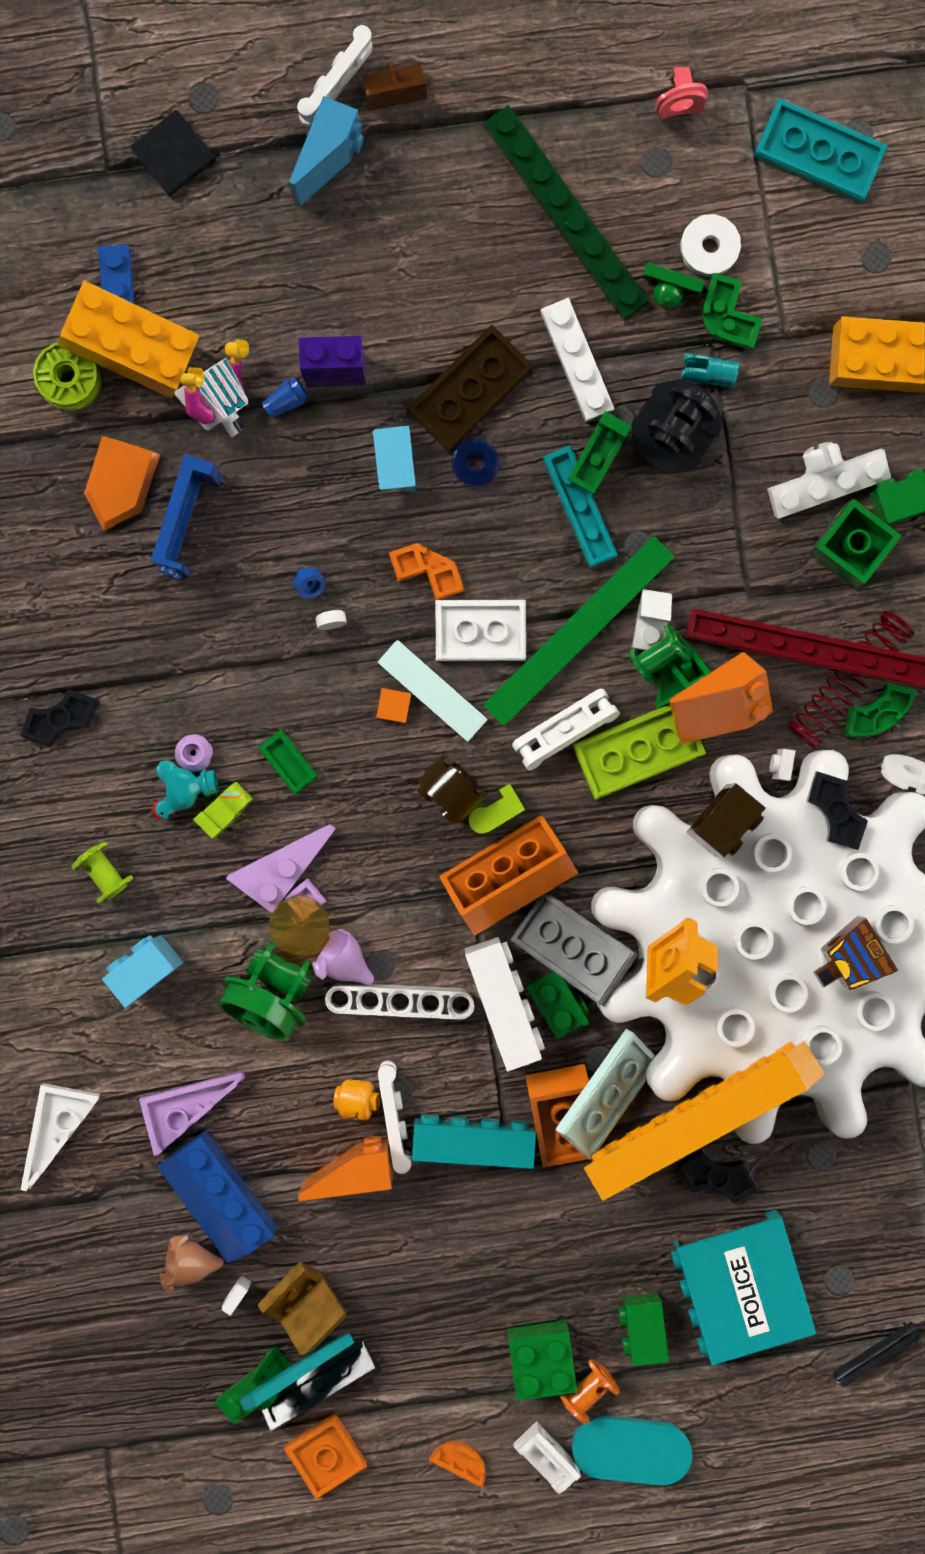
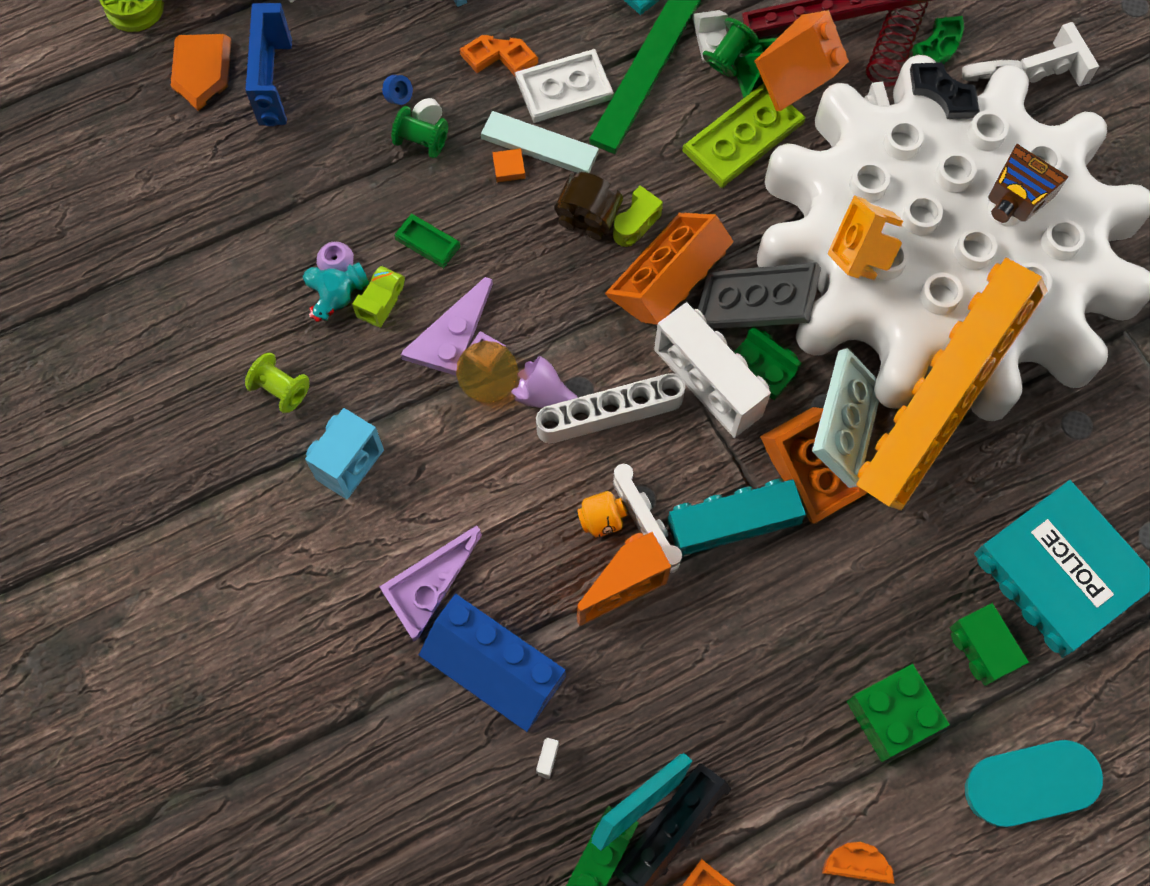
camera: 15 degrees left, 20 degrees down
black tile [20,689,99,746] -> none
white wing [21,1083,101,1191] -> none
nougat hat [160,1234,224,1292] -> none
green piece [218,940,313,1041] -> none
pearl gold bracket [258,1262,346,1356] -> none
white plate [512,689,620,770] -> none
white hinge [513,1421,581,1494] -> none
orange hose [559,1359,620,1424] -> none
black tile [676,1149,759,1204] -> none
dark brown brick [686,783,766,858] -> none
none -> green hose [391,106,448,158]

